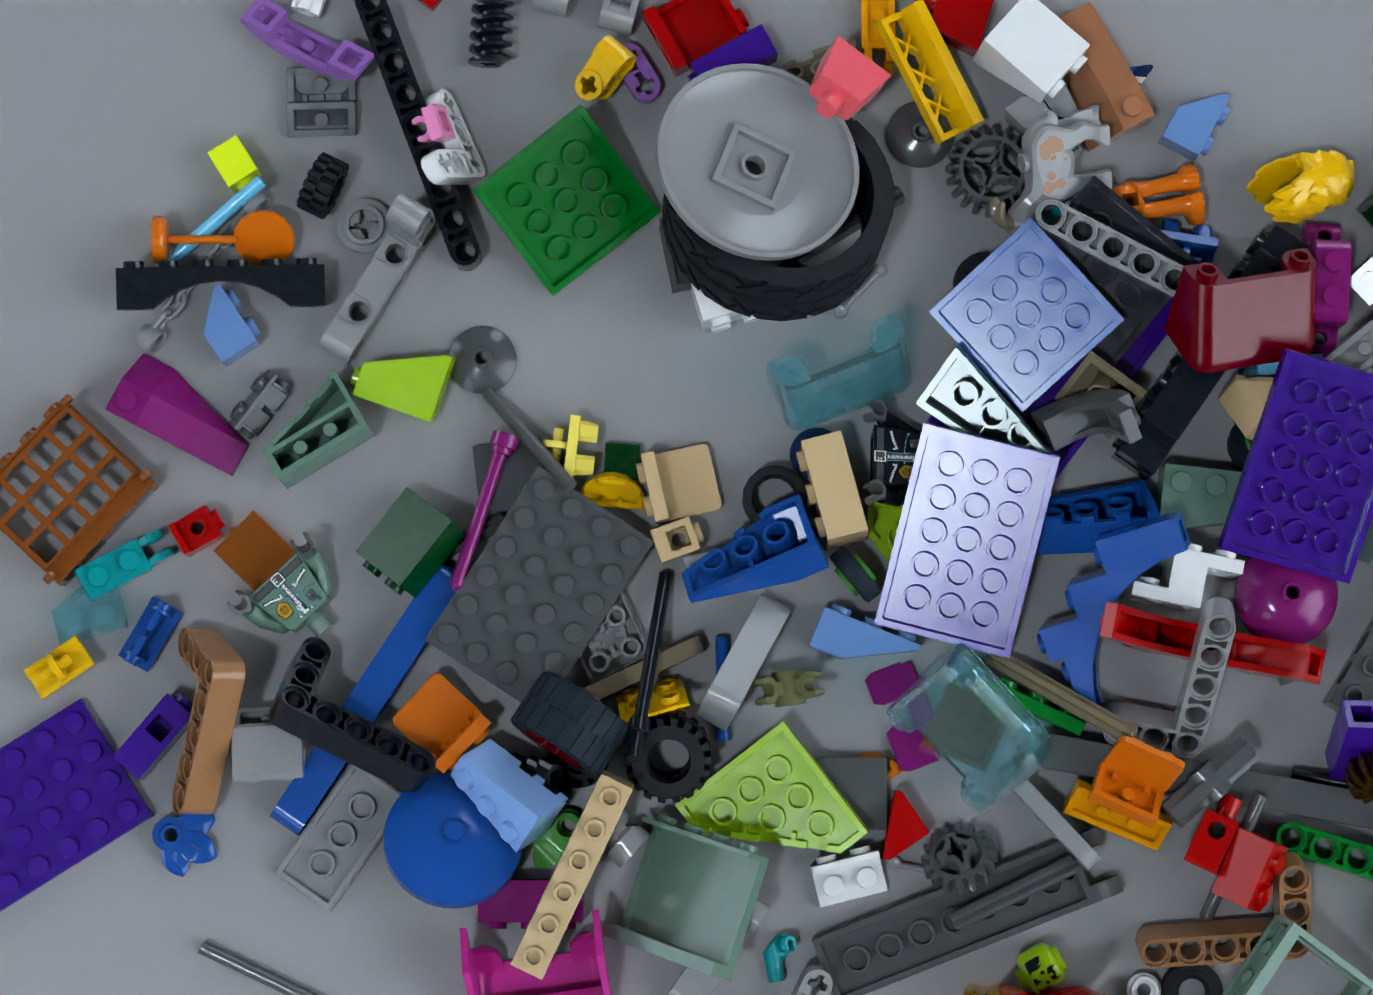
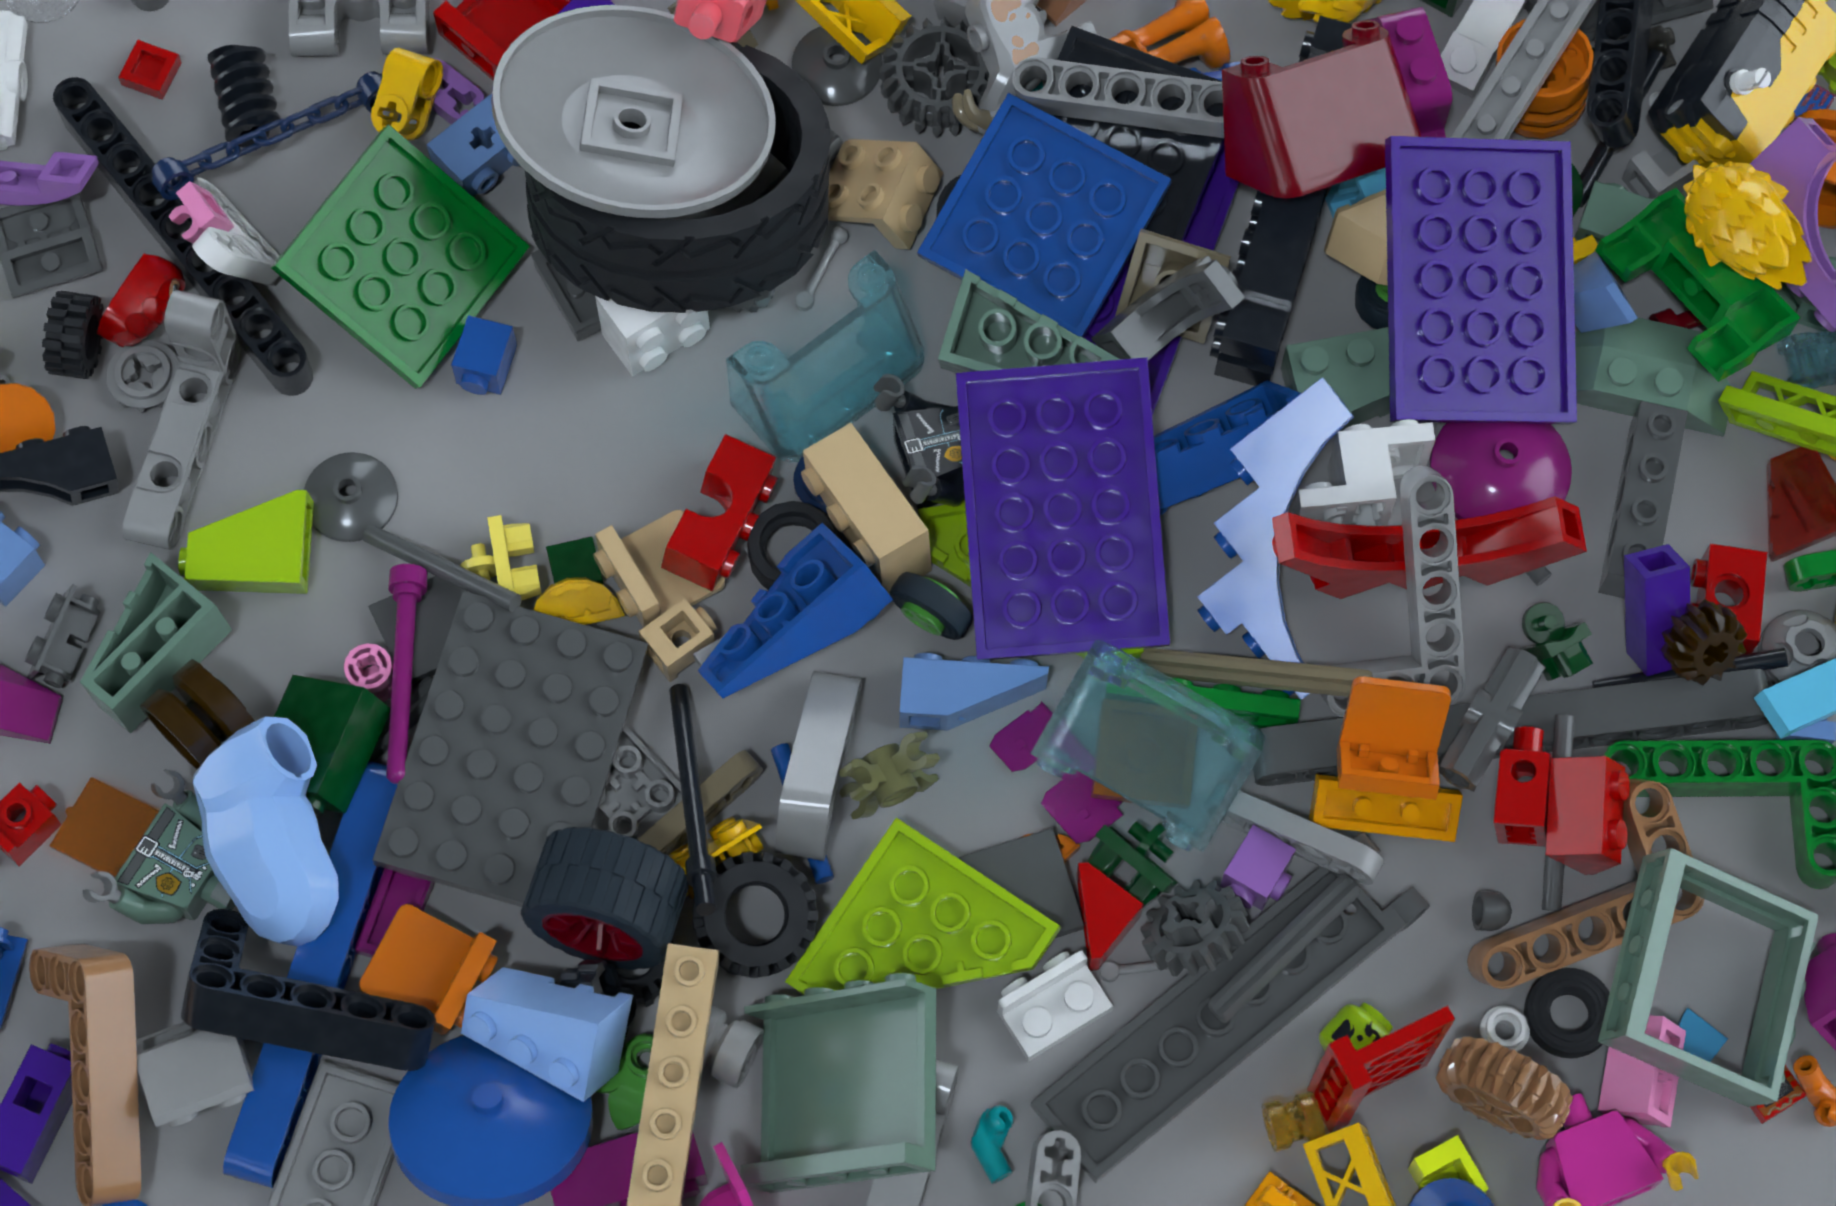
camera: 20 degrees left, 15 degrees down
none -> red piece [97,253,185,347]
none -> dark brown wheel [140,659,255,770]
none -> dark blue piece [152,71,382,200]
none -> light blue piece [192,716,339,947]
none -> bright pink wheel [344,643,393,702]
none -> magenta tile [354,868,434,958]
none -> medium blue brick [426,93,519,197]
none -> blue brick [451,315,517,395]
none -> red arch [661,434,779,592]
none -> tan bracket [828,139,943,250]
none -> dark green hips [1087,821,1179,909]
none -> medium lavender brick [1220,824,1296,911]
none -> dark grey hinge [1472,891,1512,931]
none -> dark green hips [1520,602,1593,681]

